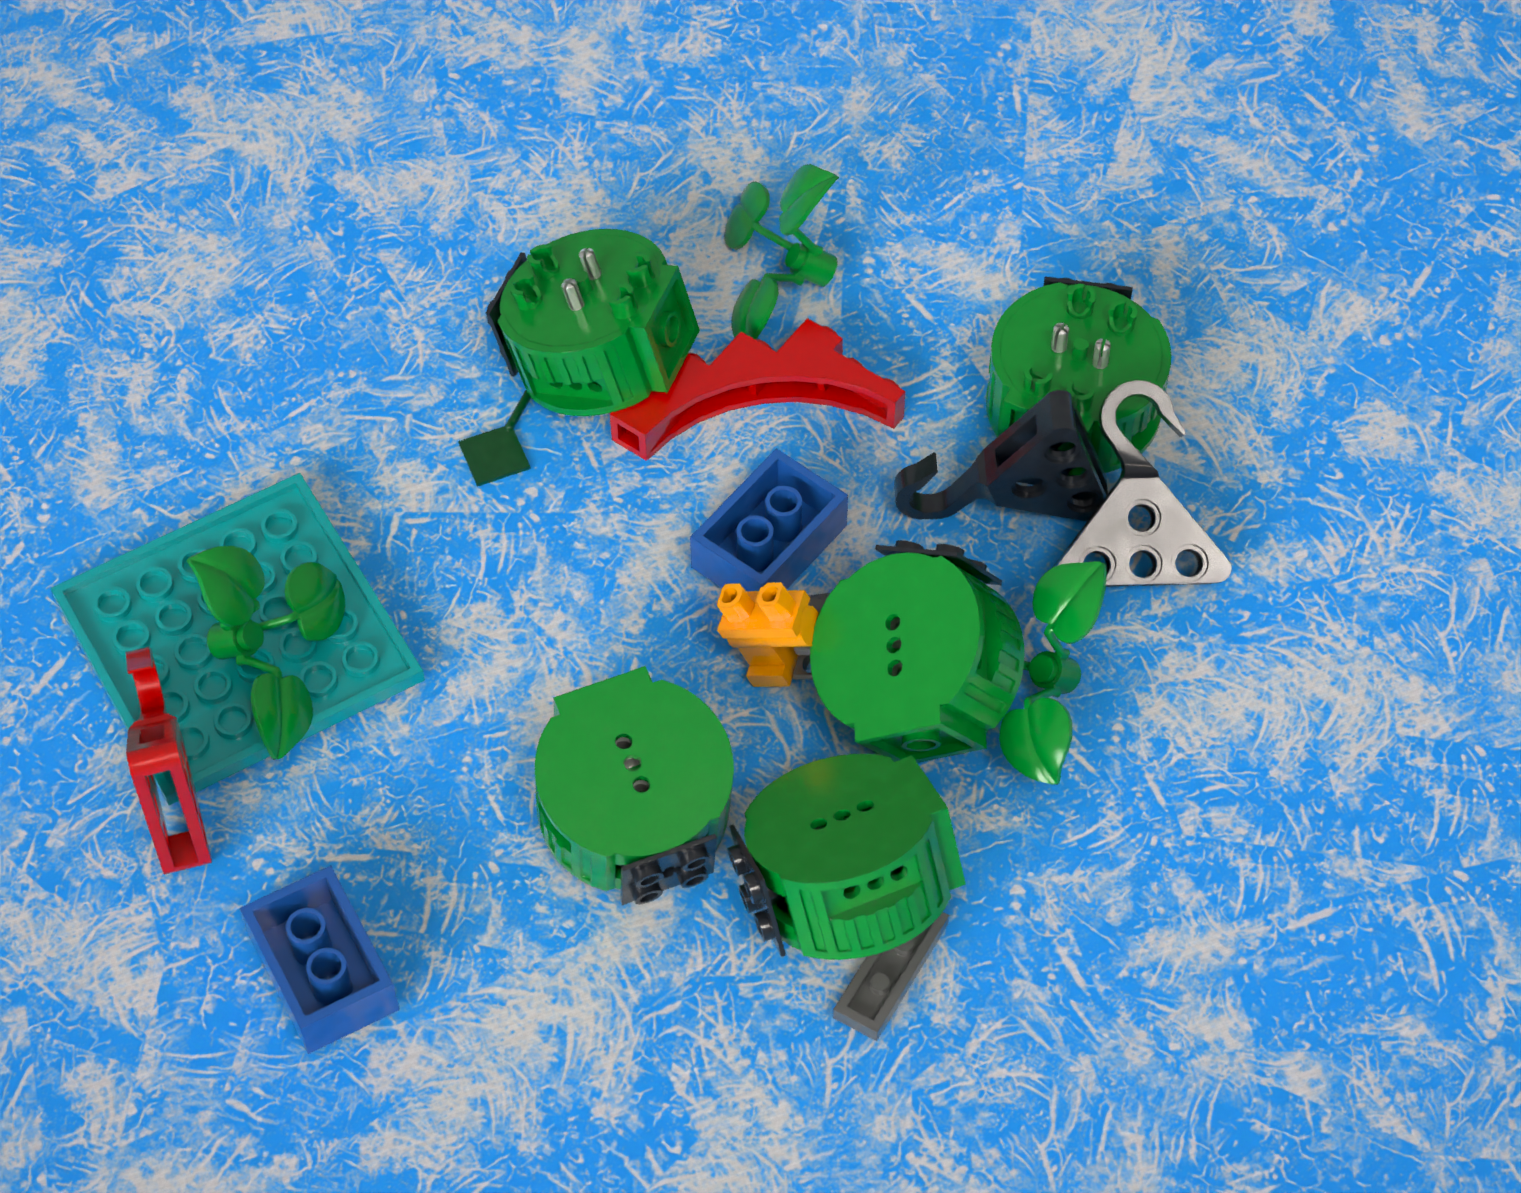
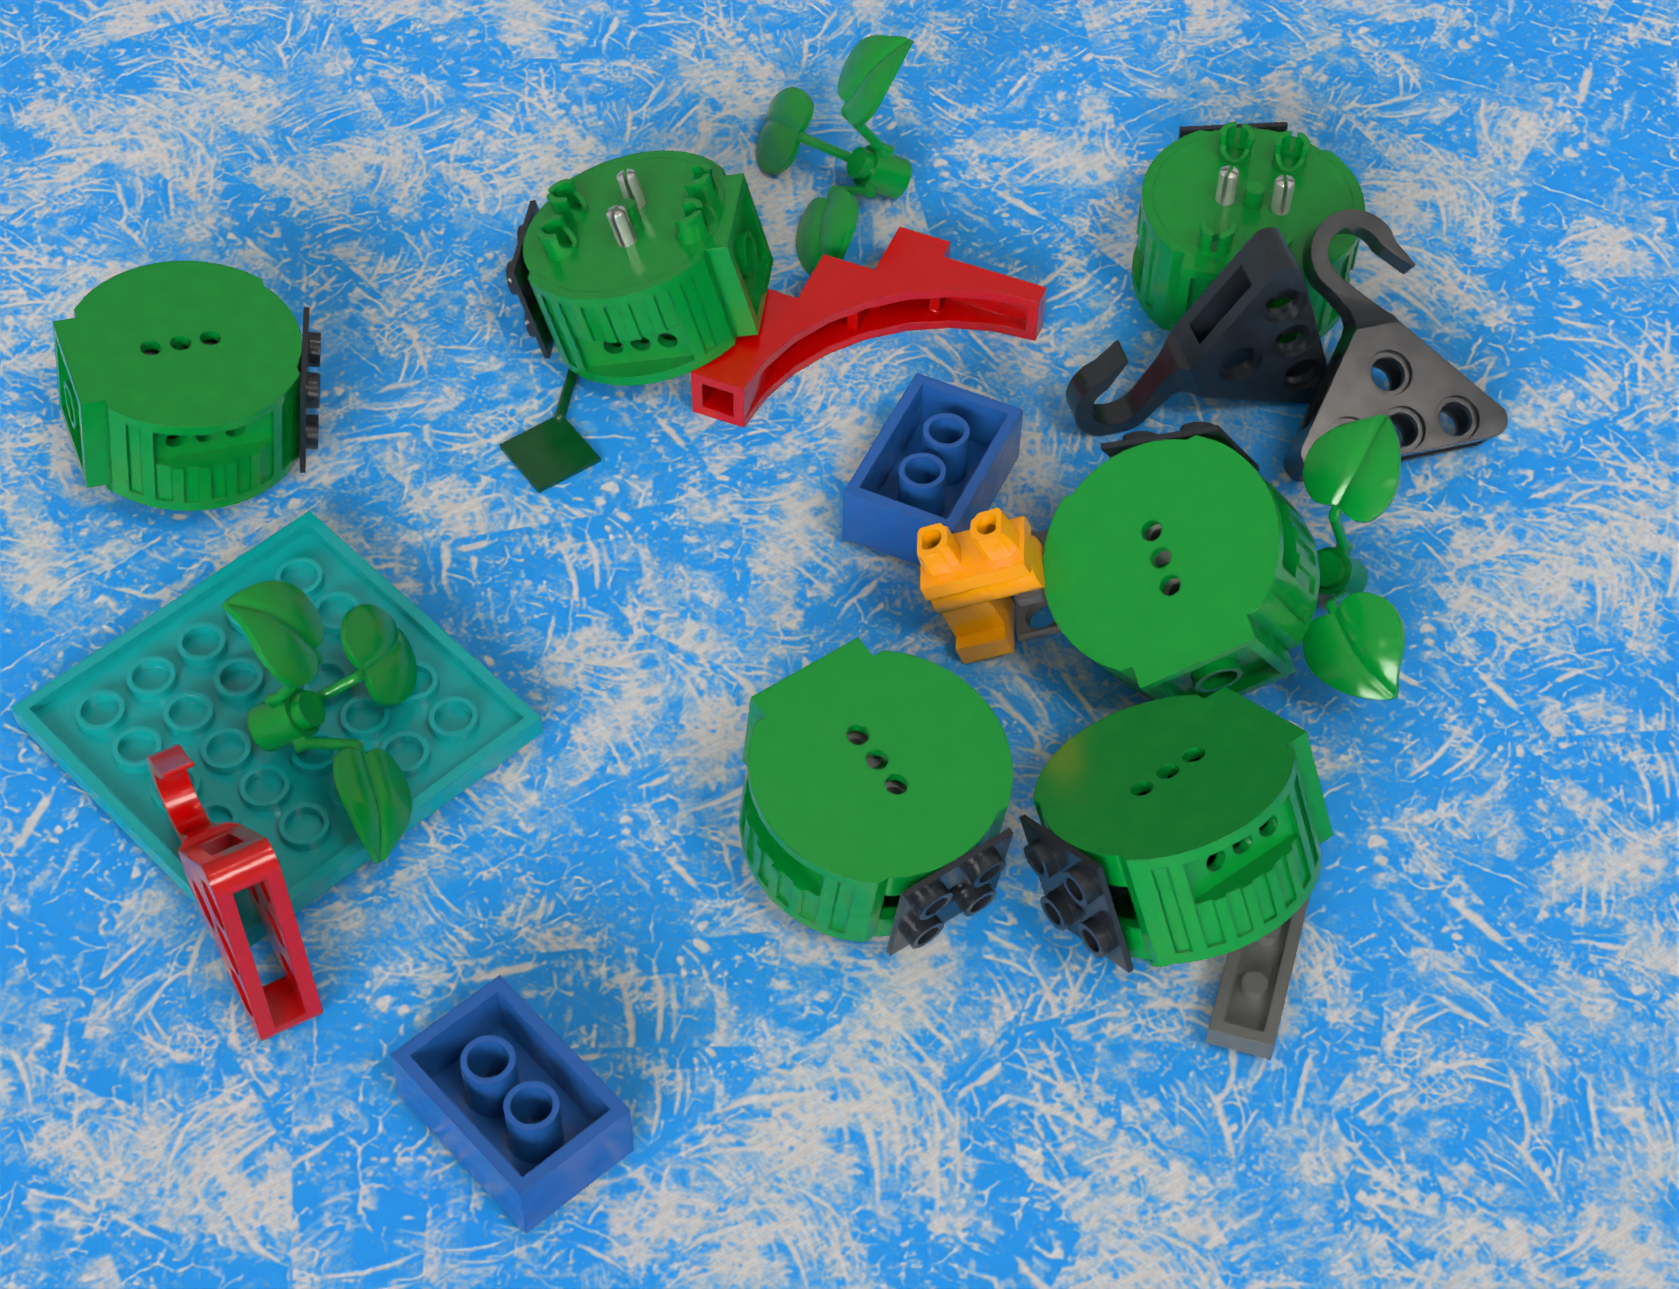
camera: 15 degrees left, 5 degrees down
none -> green piece [52,261,321,511]

